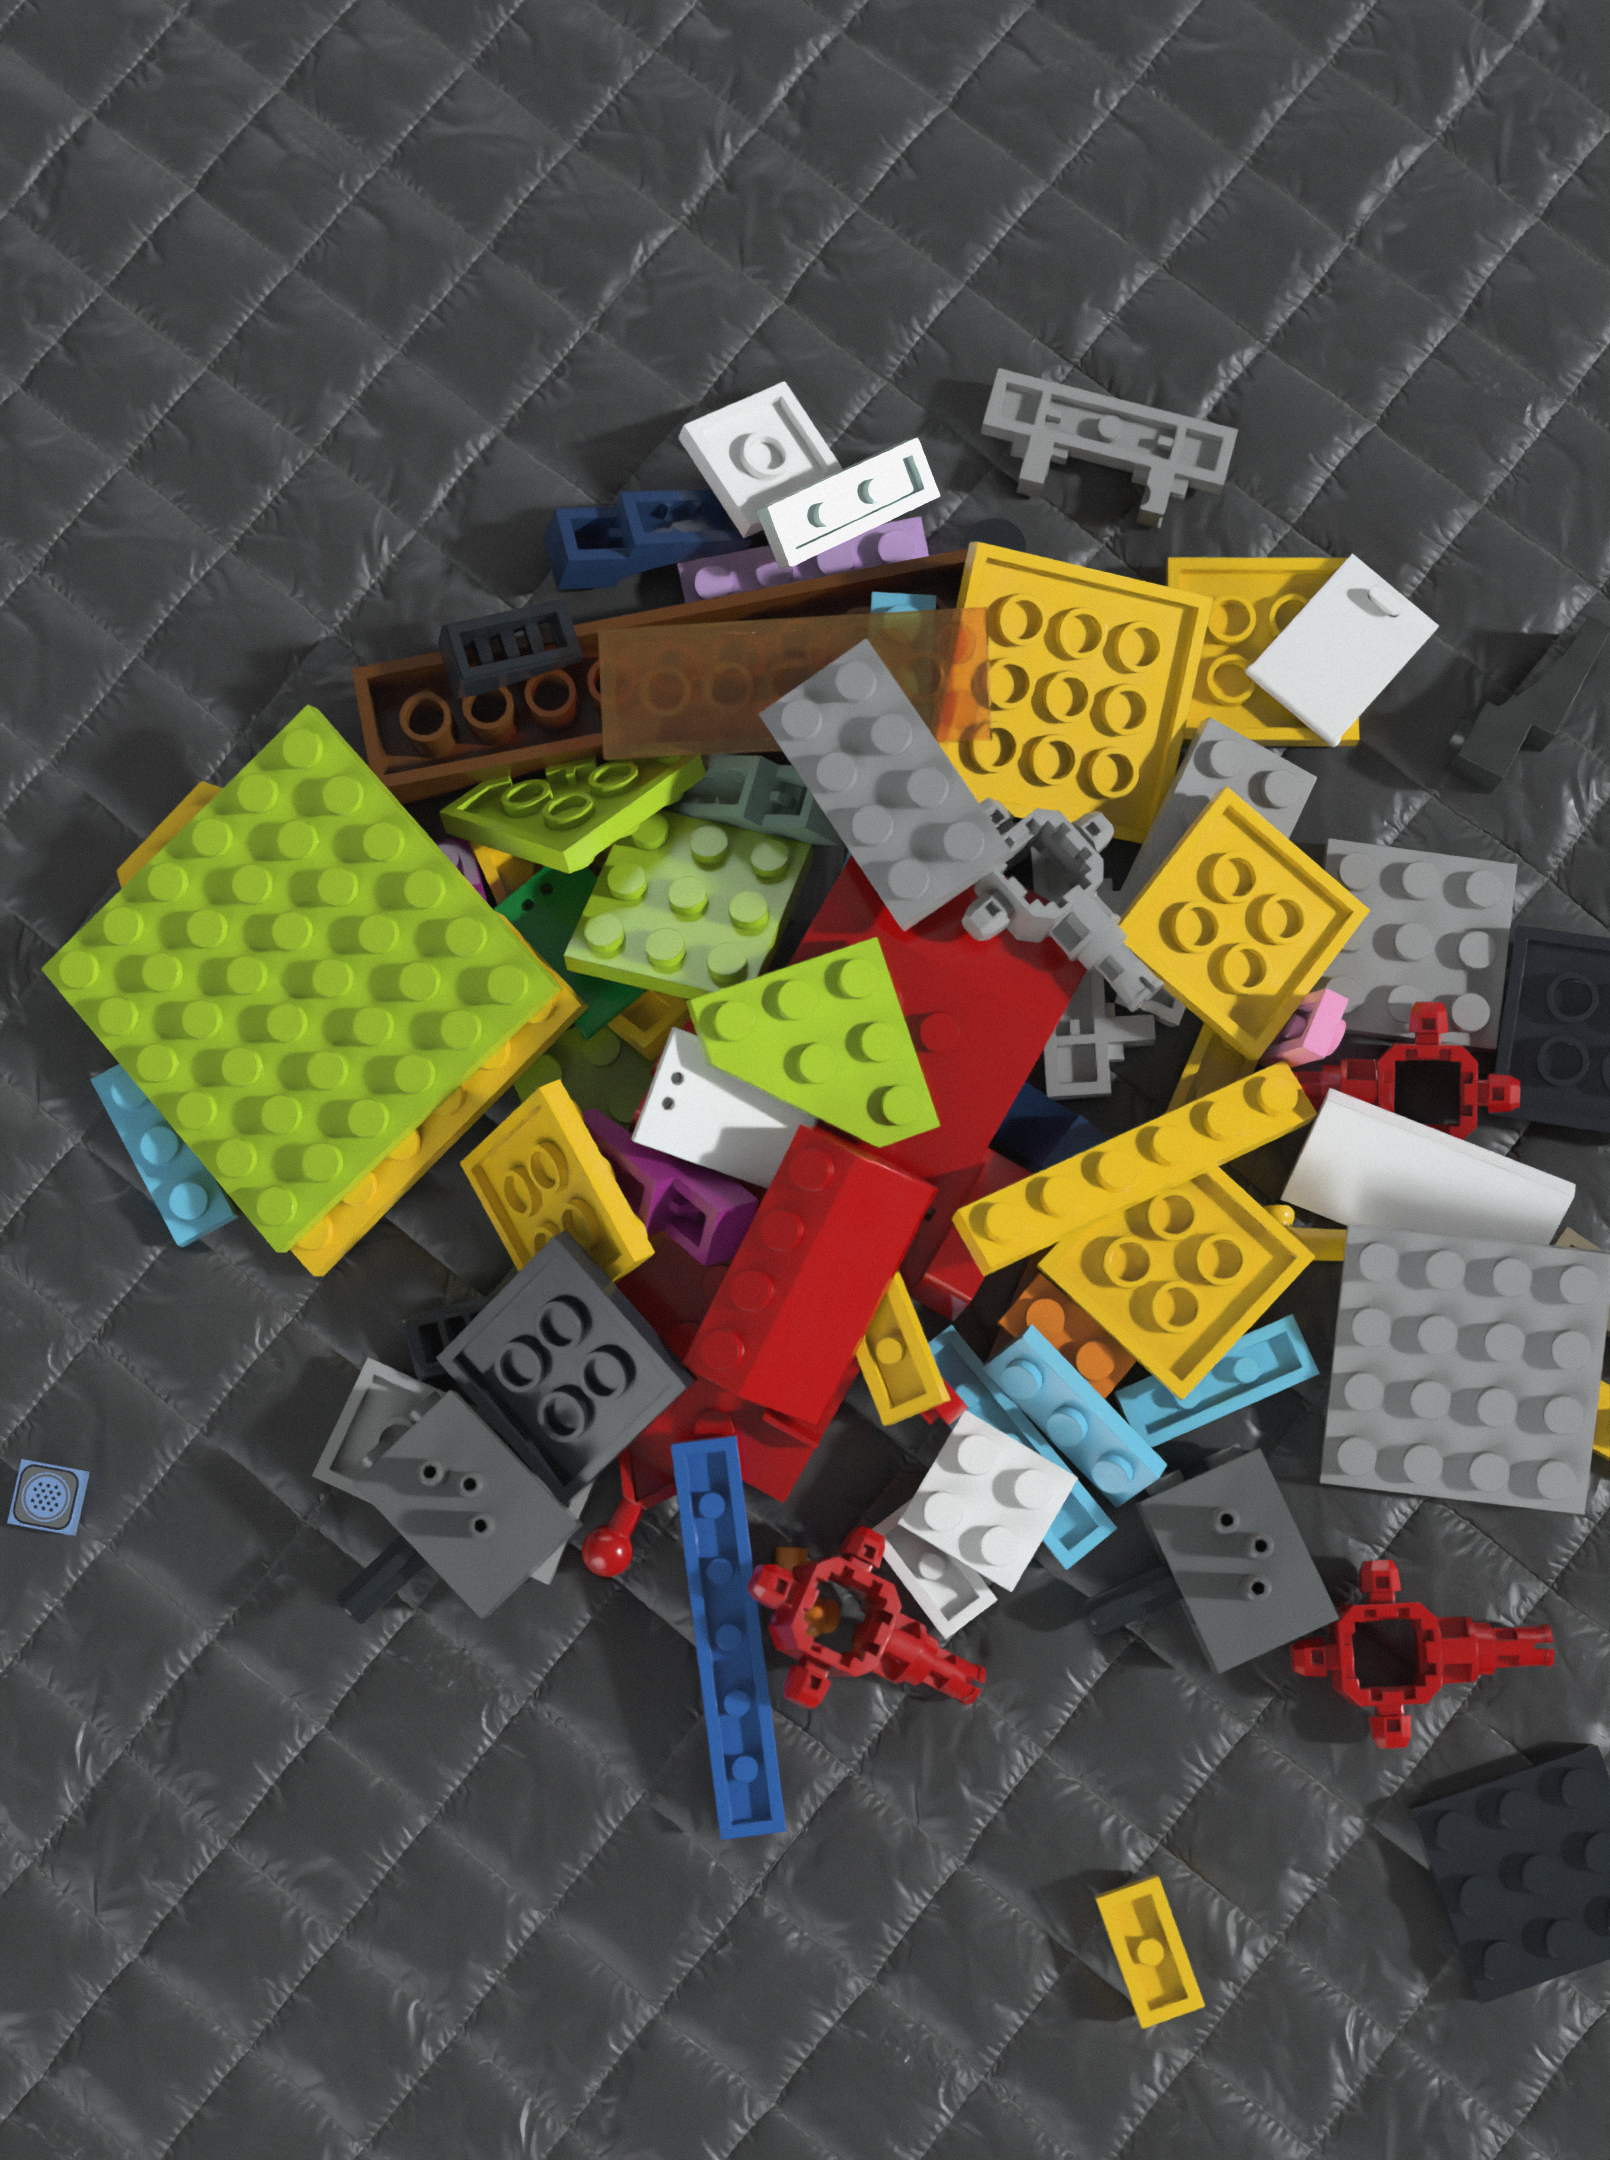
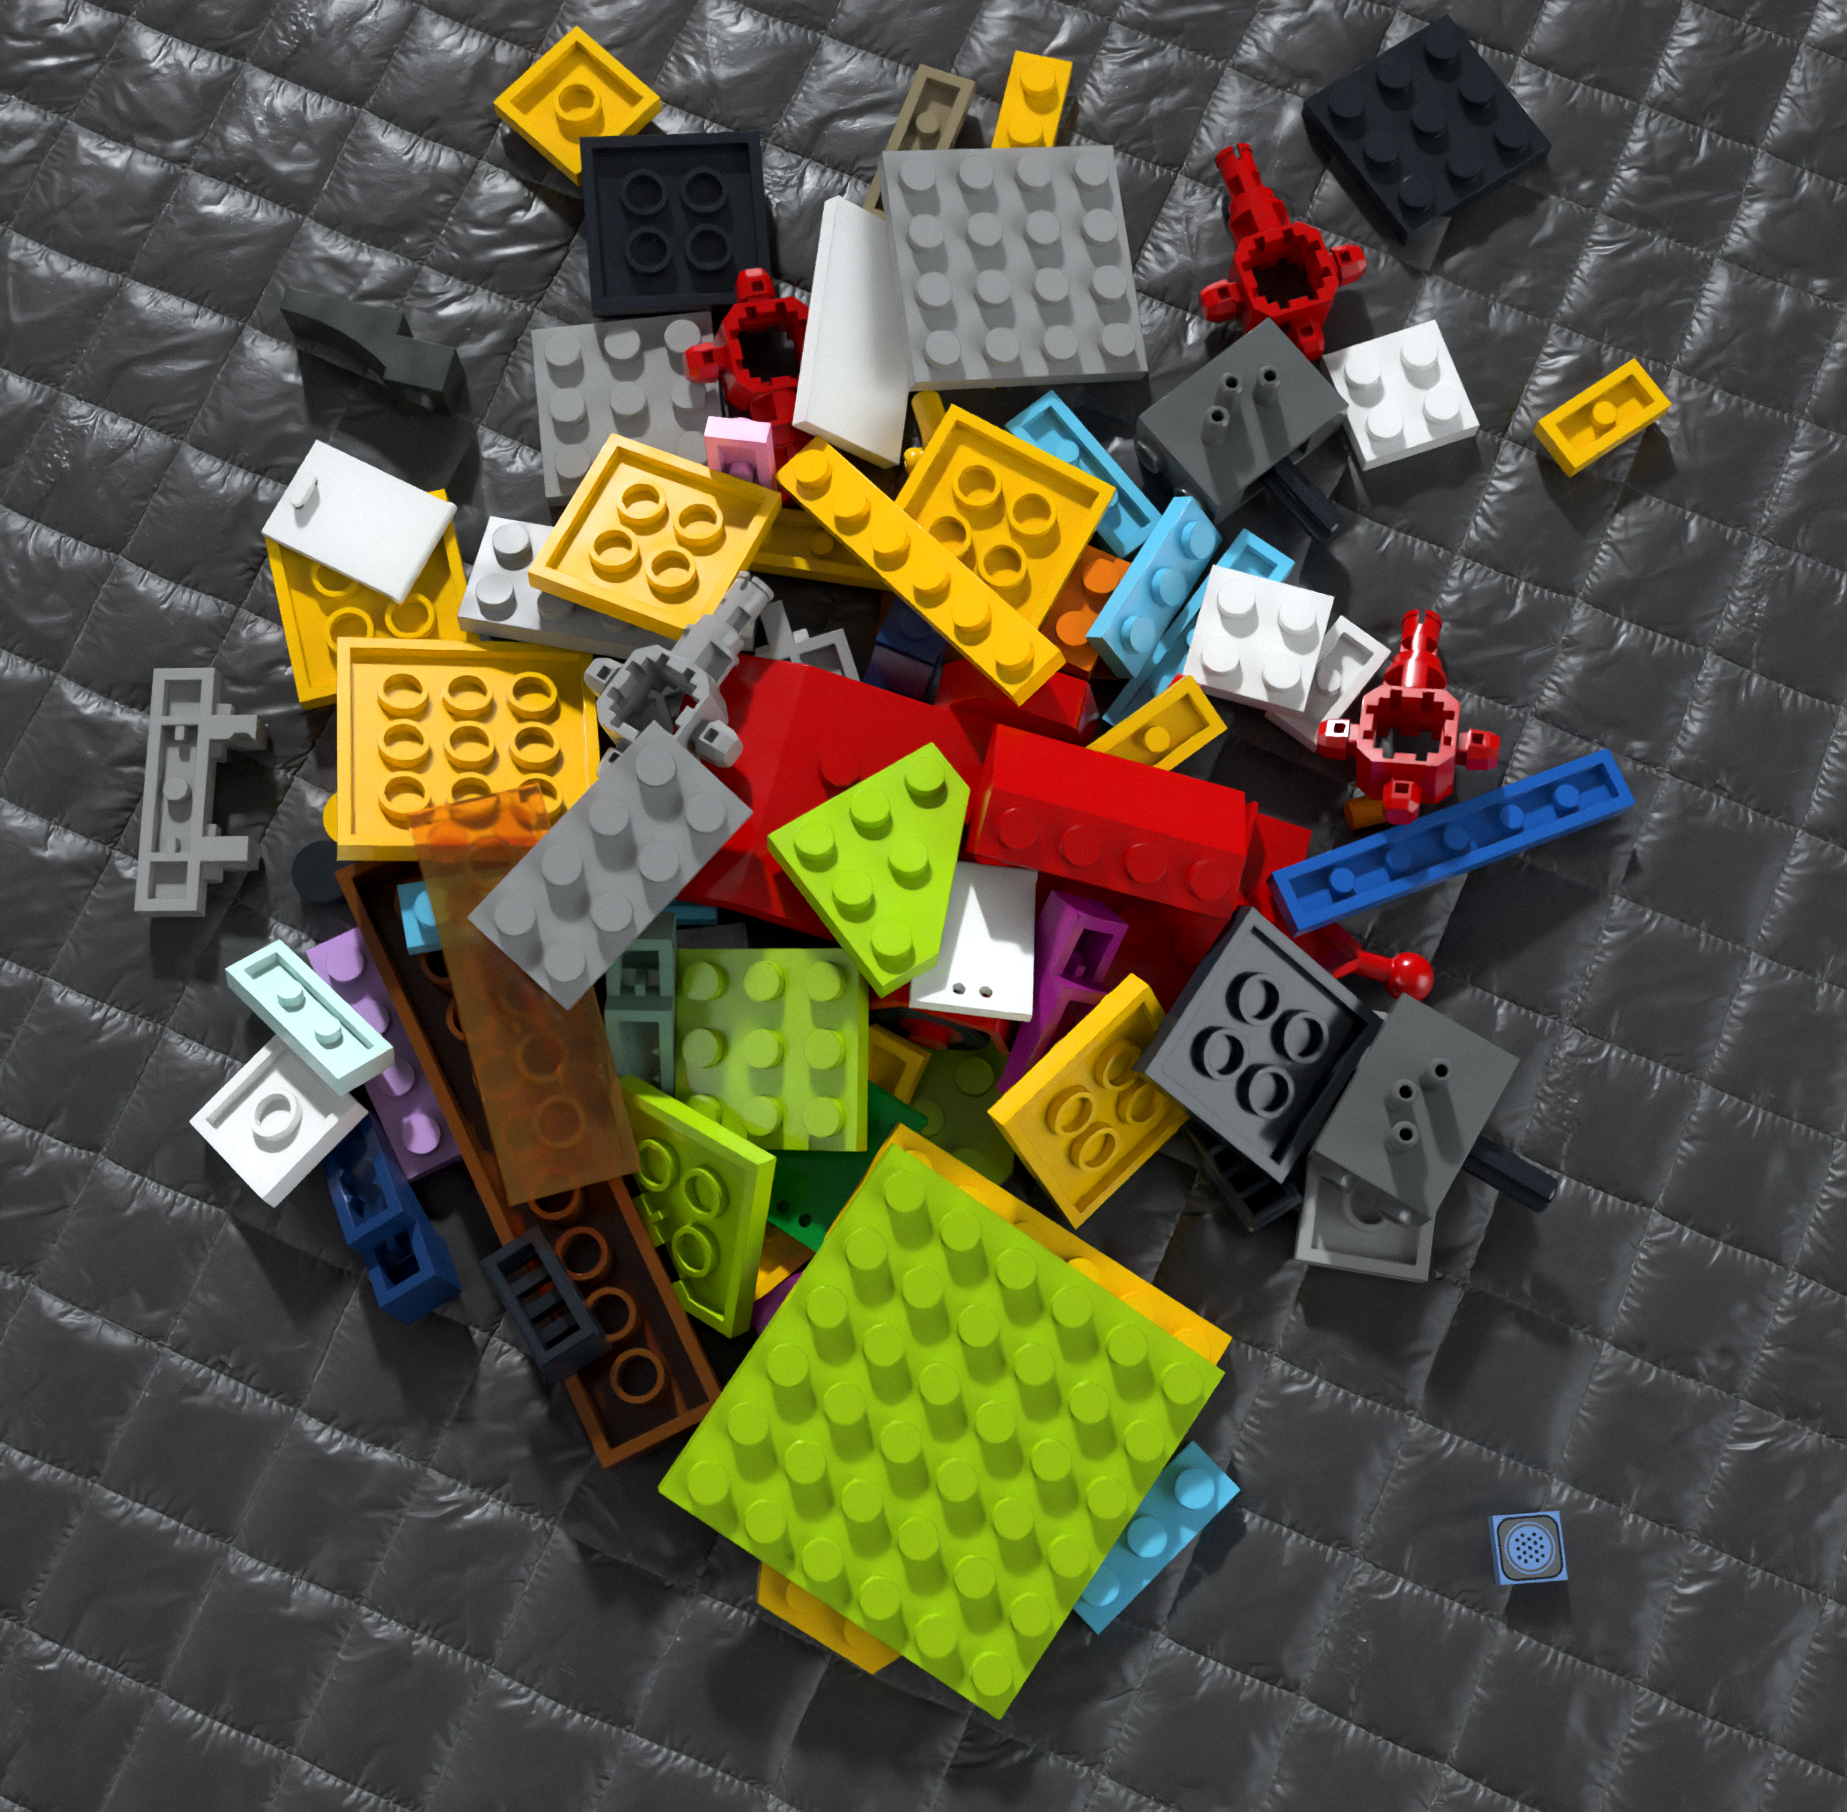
camera: 110 degrees left, 5 degrees down
none -> white plate [1319,320,1480,472]

